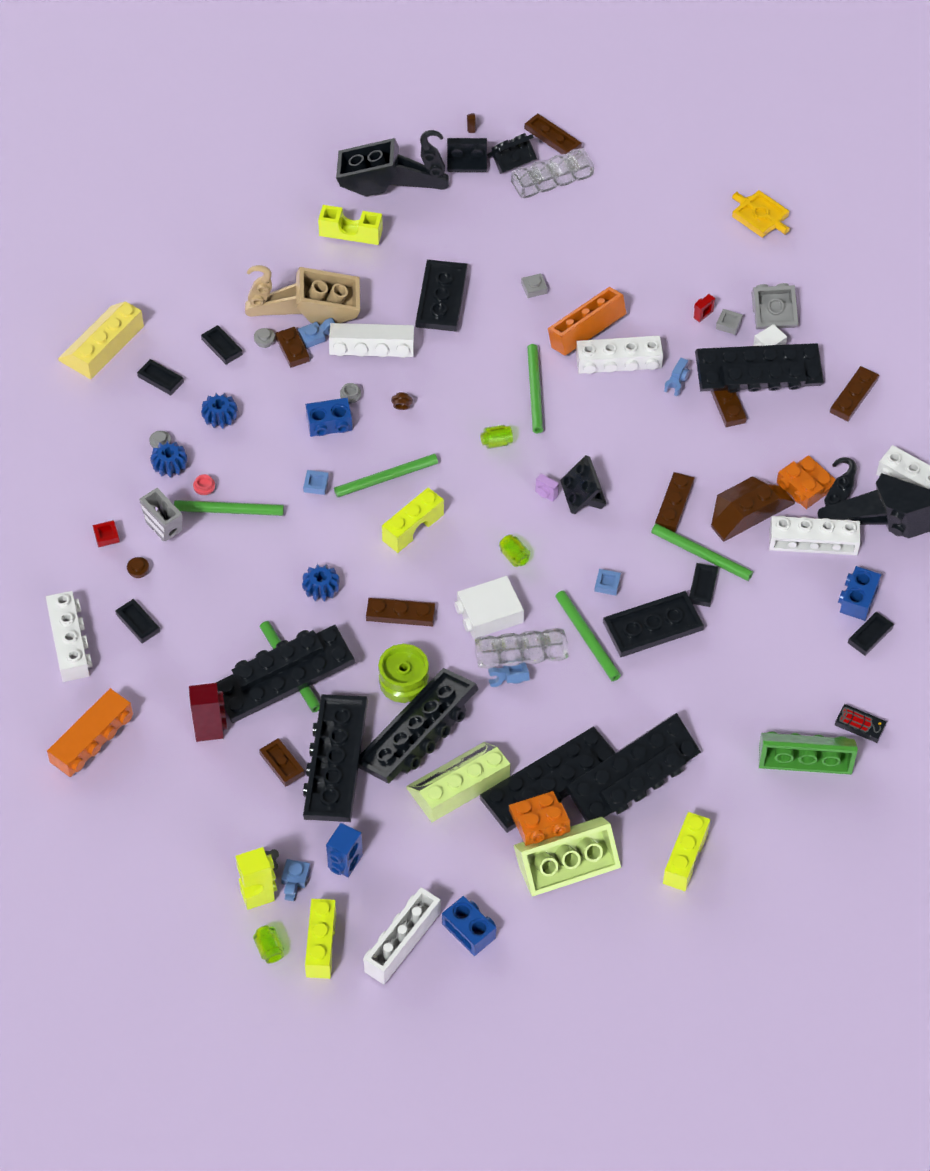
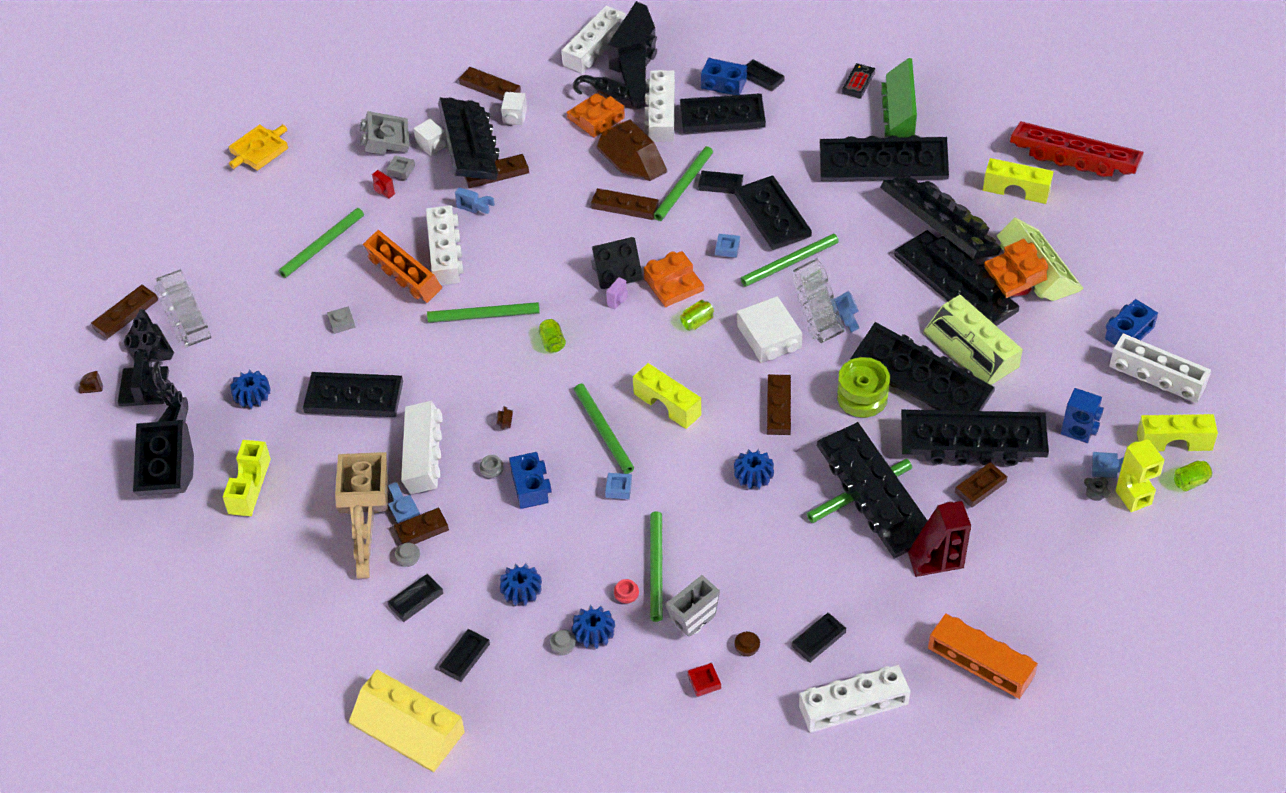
camera: 90 degrees left, 5 degrees down
none -> blue gear [230,369,271,409]
none -> bright green piece [279,208,364,278]
none -> white brick [501,92,527,125]
none -> orange plate [644,251,704,307]
none -> black plate [680,93,766,133]
none -> black plate [819,135,949,181]
none -> red plate [1010,121,1144,177]

